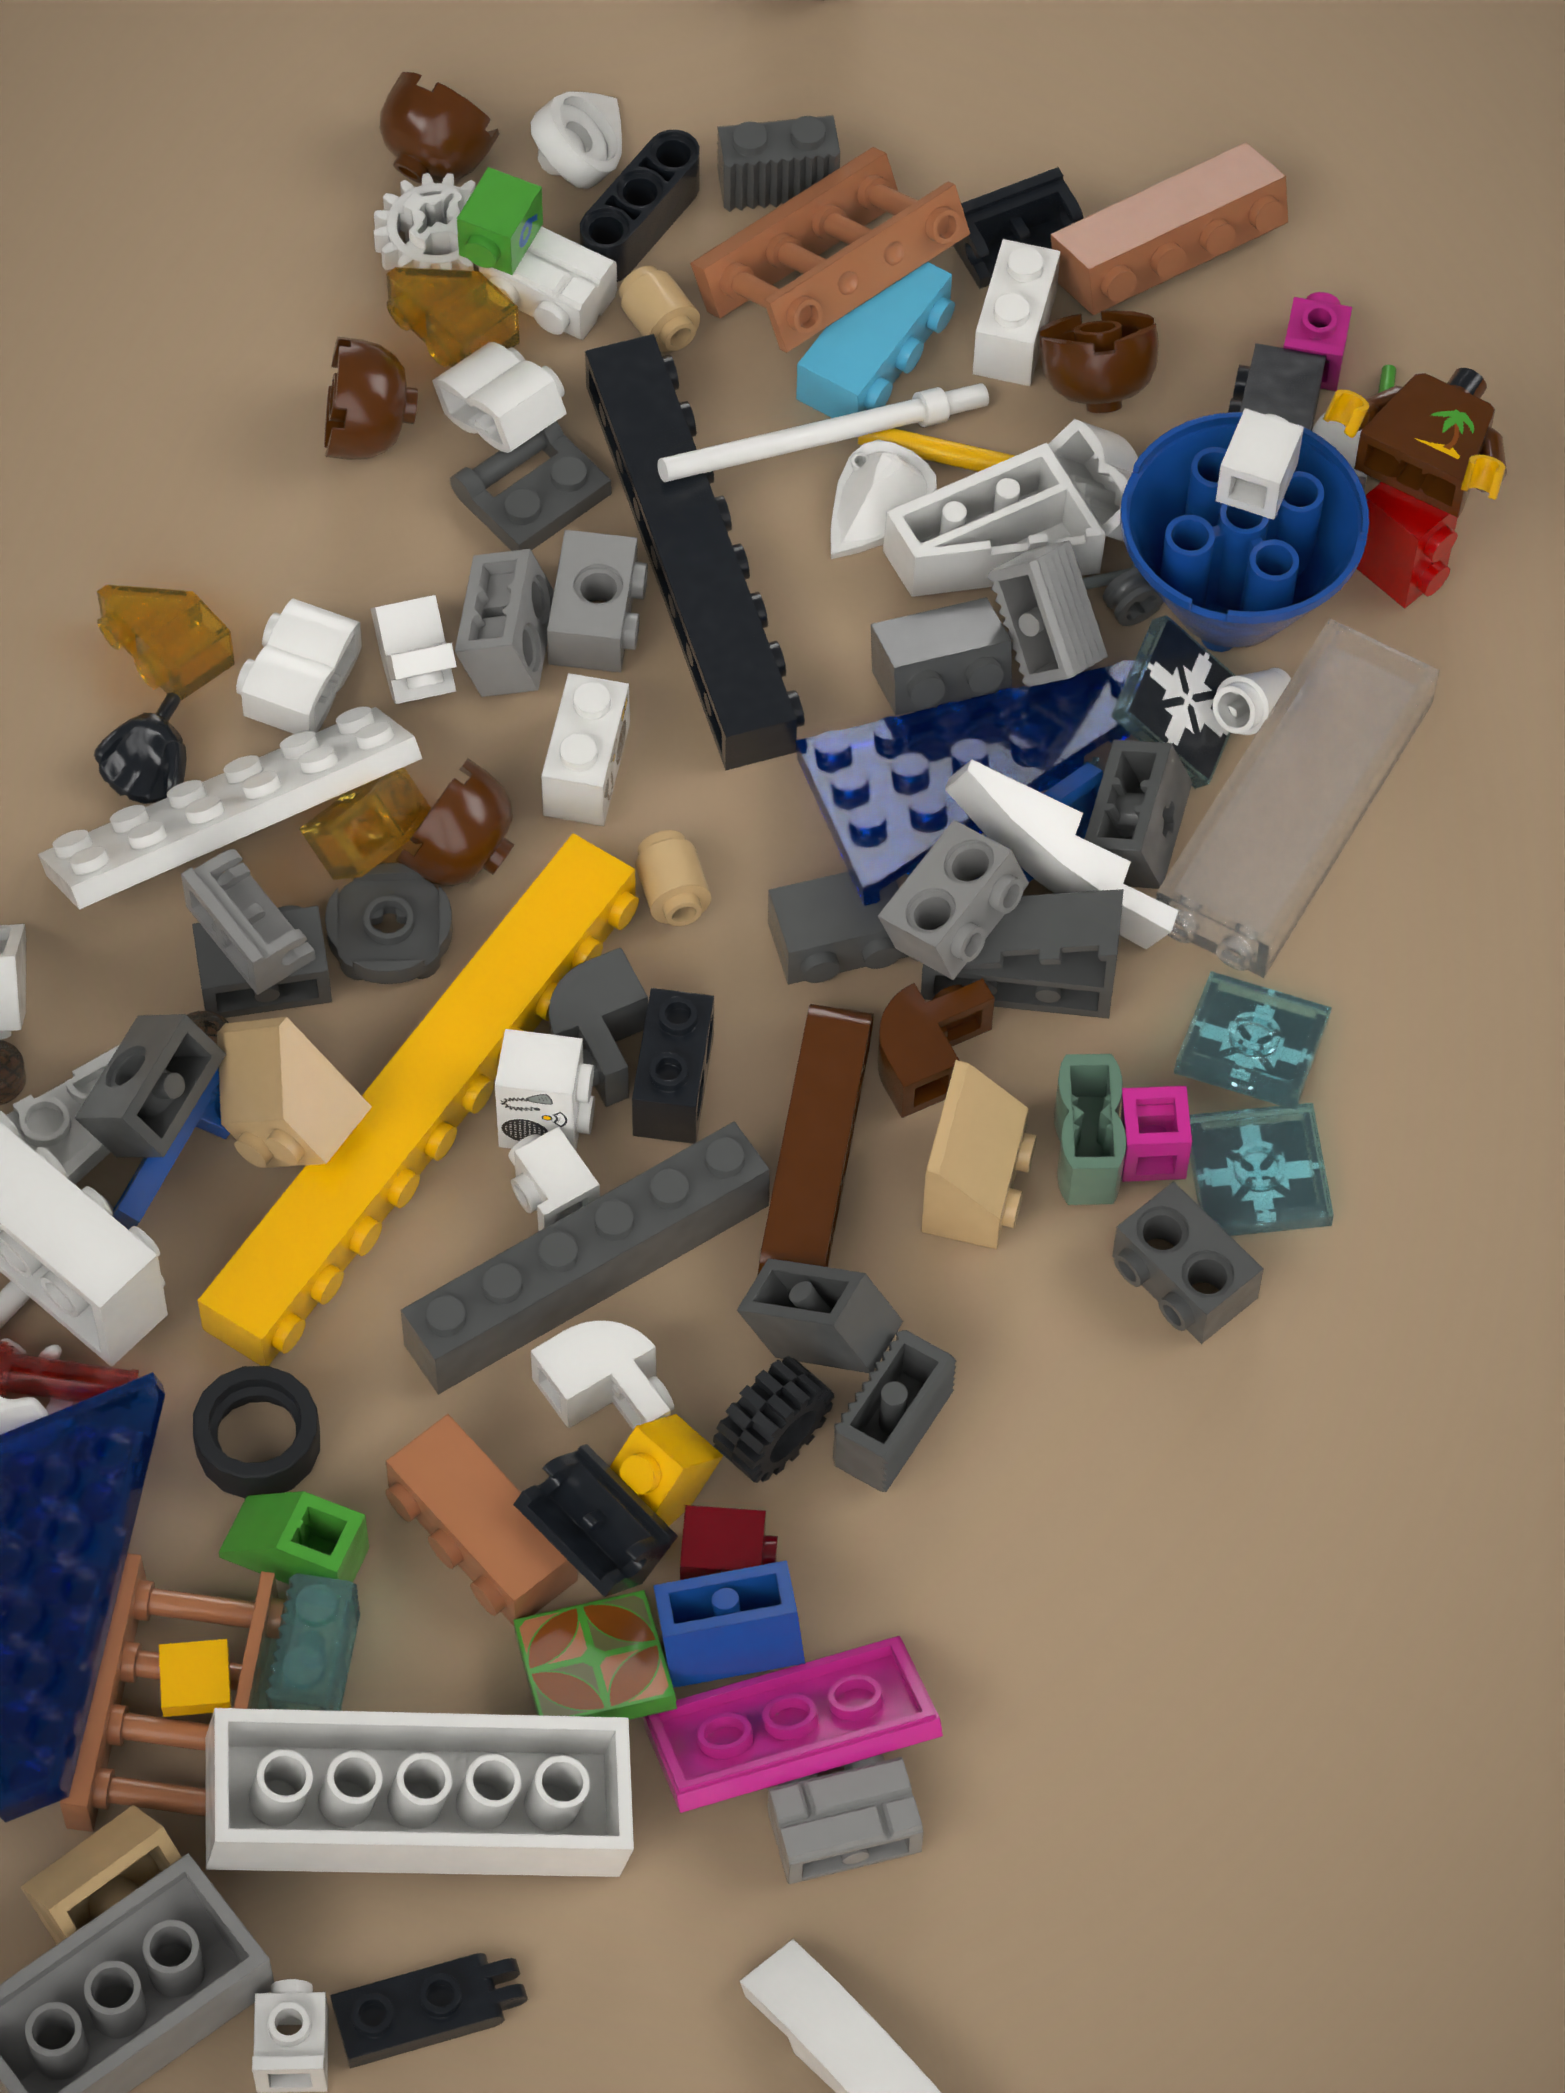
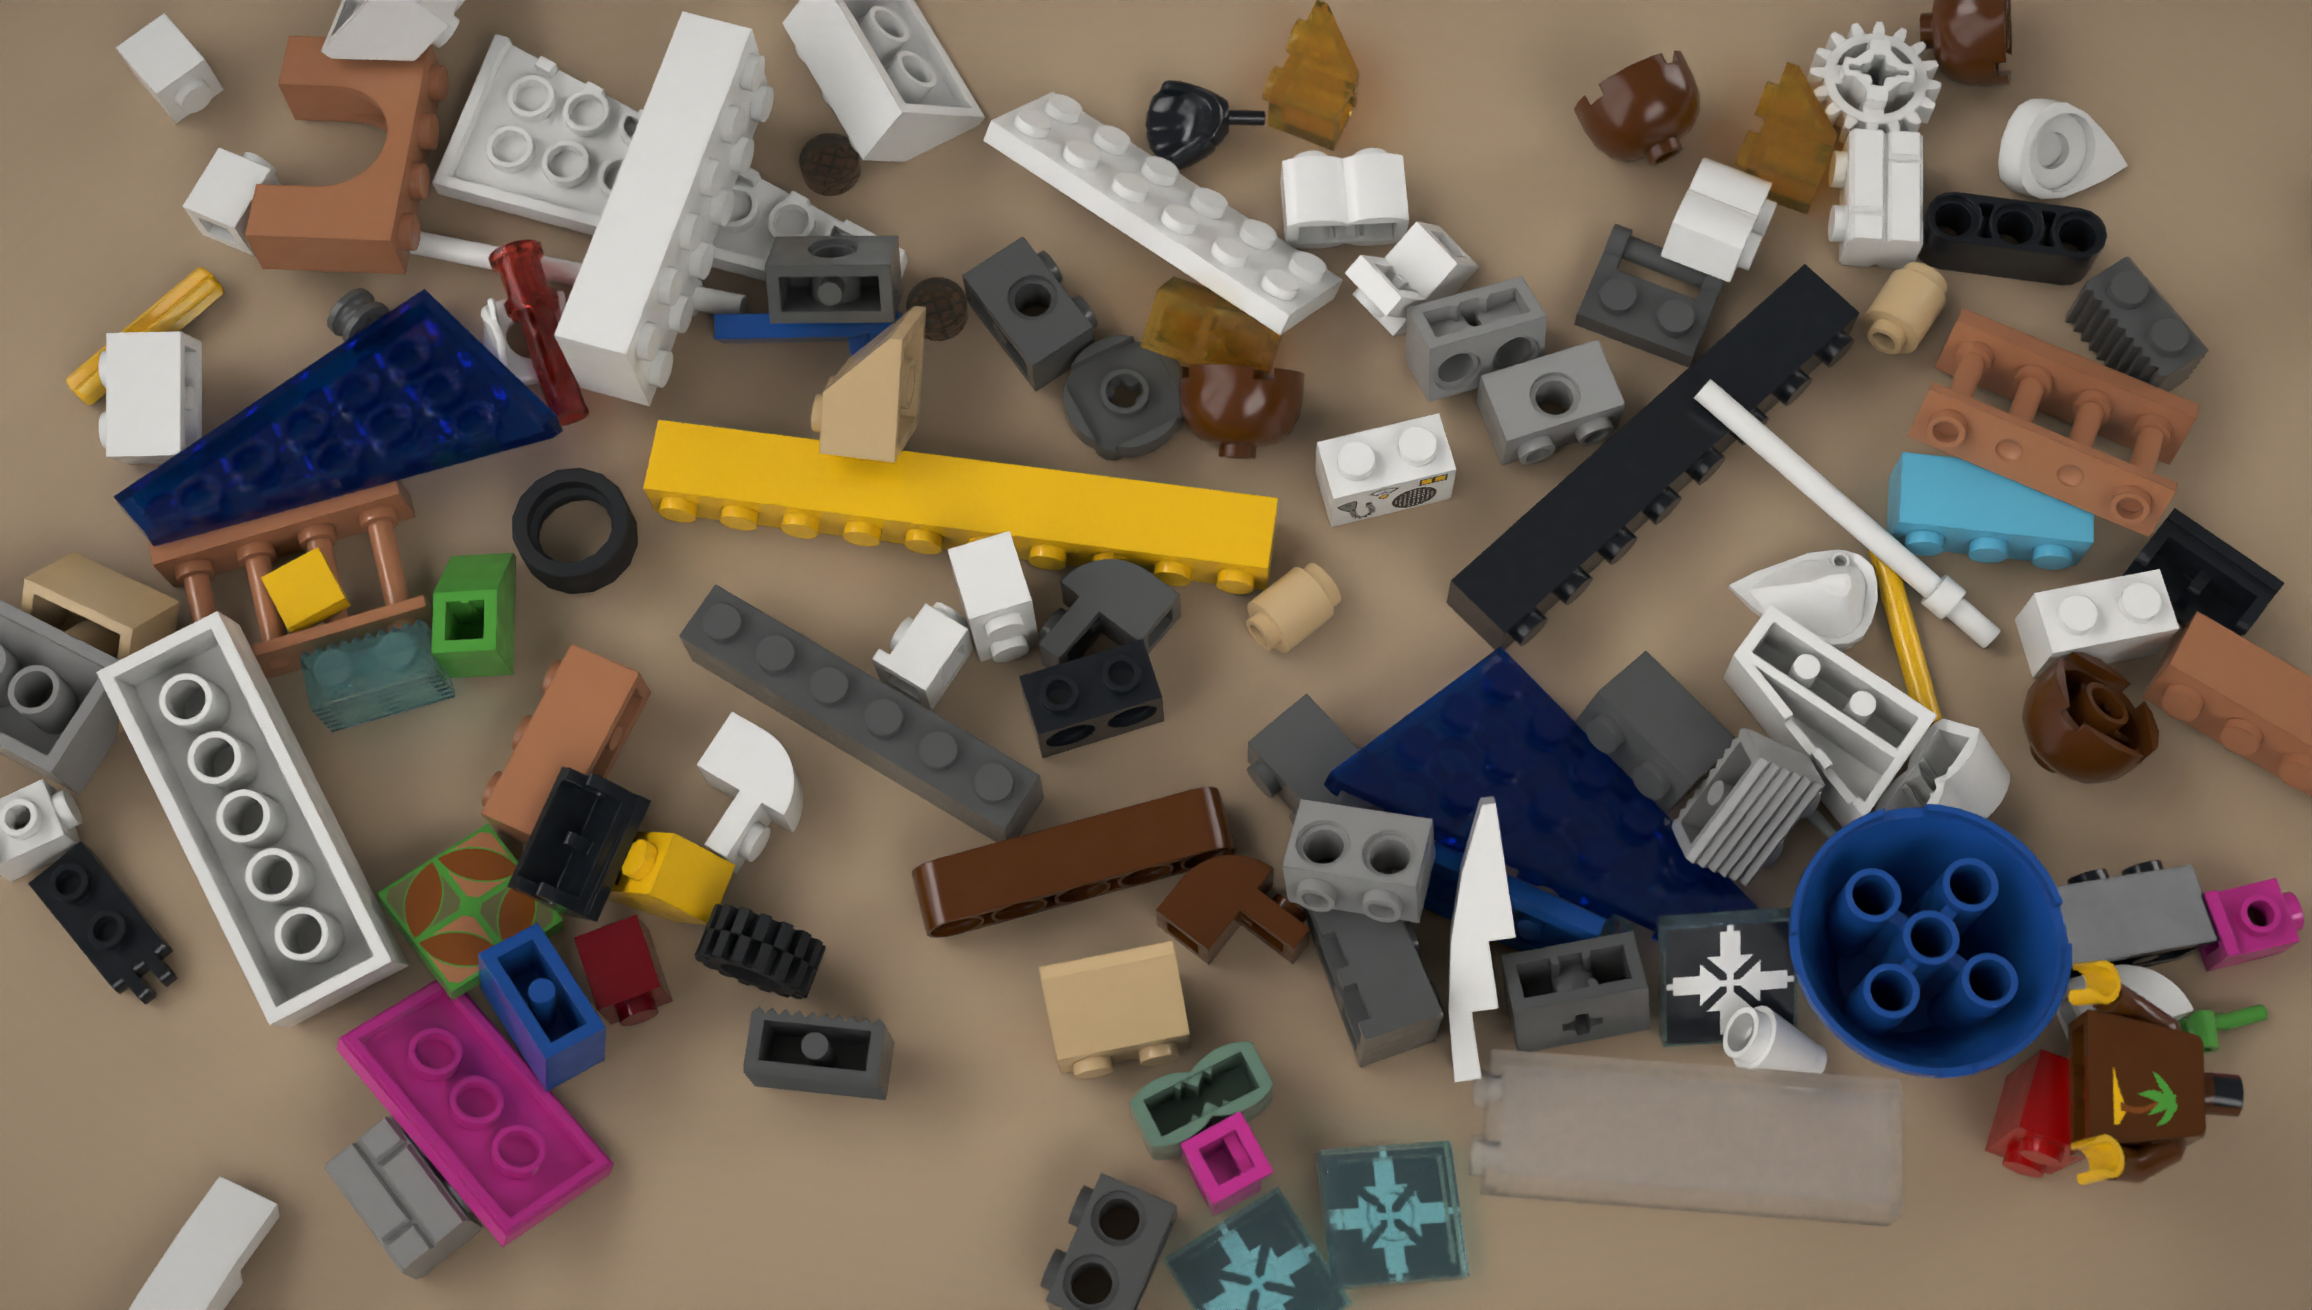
camera: 70 degrees right, 10 degrees up
light grey hinge [181,849,316,995] -> none
bright green brick [457,167,543,275] -> none
dark grey brick [737,1258,903,1373] -> none
white brick [1216,408,1304,520] -> none

